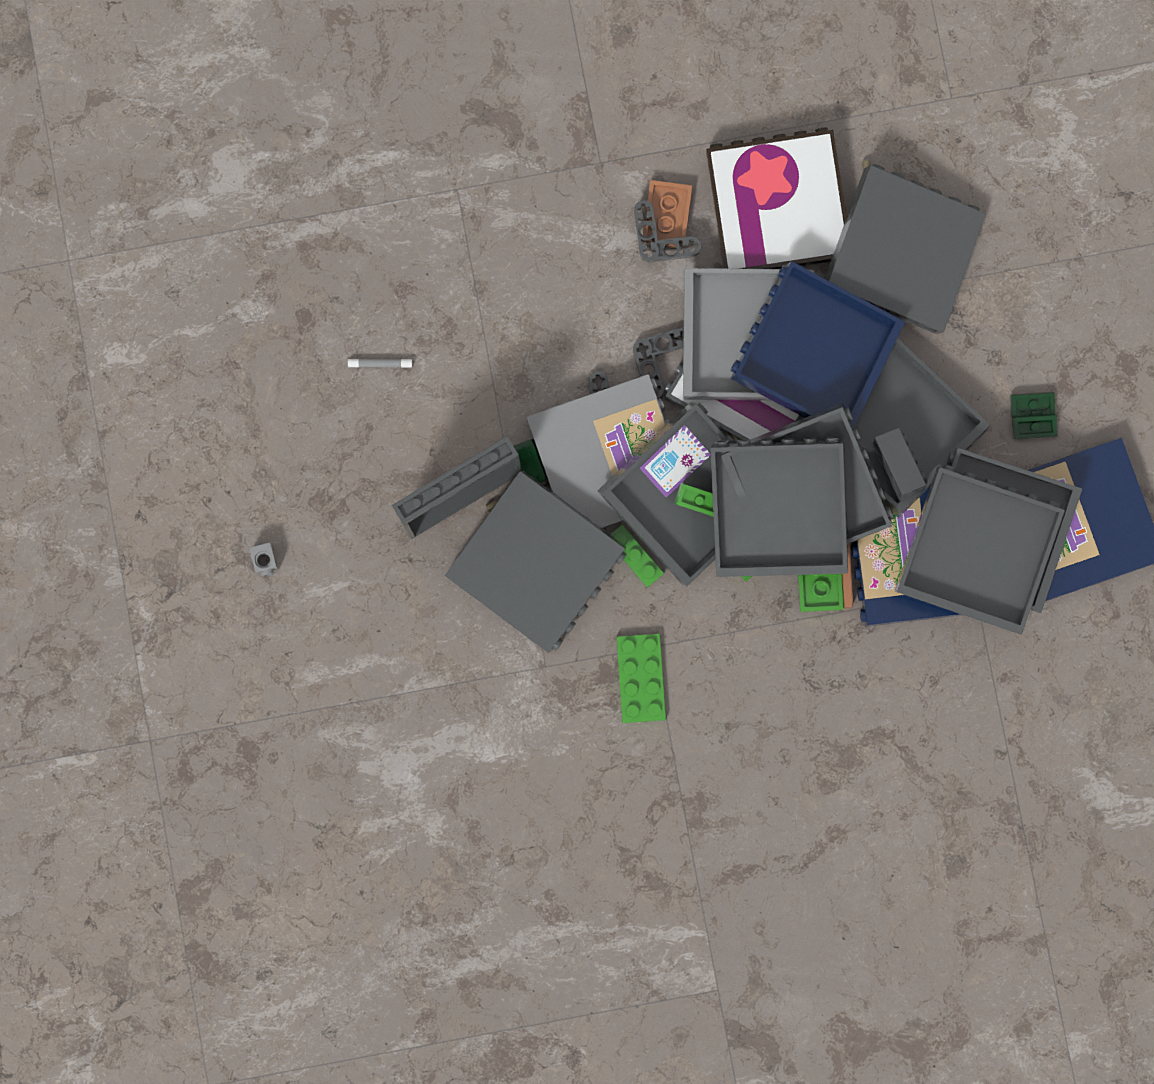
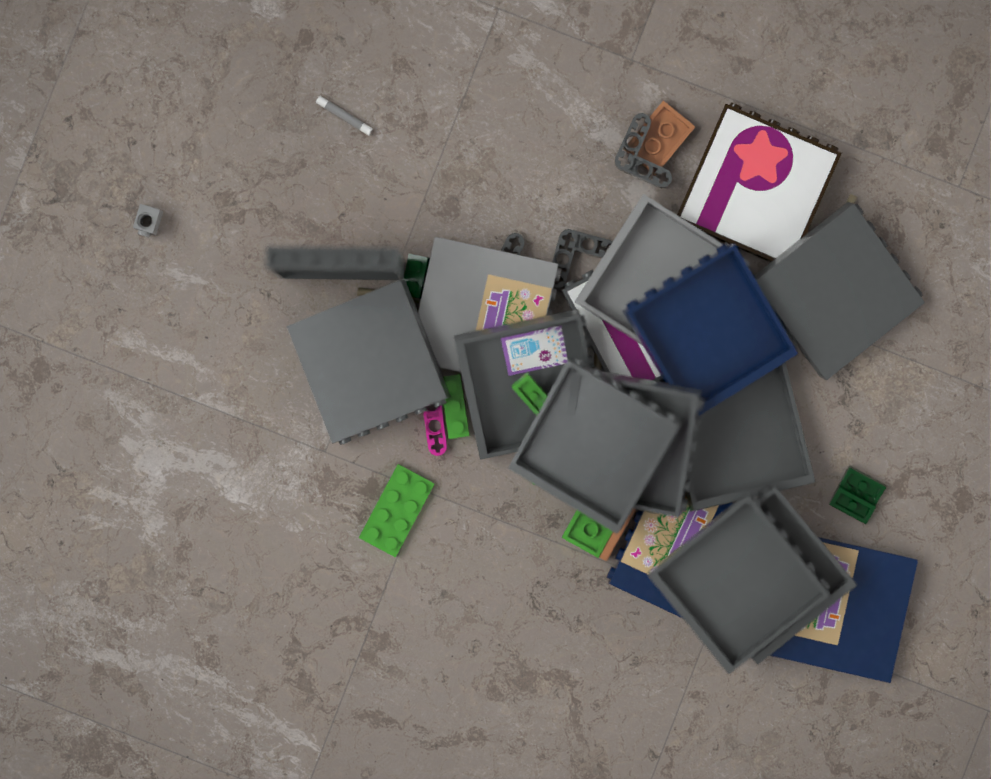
camera: 30 degrees right, 5 degrees up
dark grey brick [873,428,927,501] -> none
none -> dark pink beam [423,405,447,456]

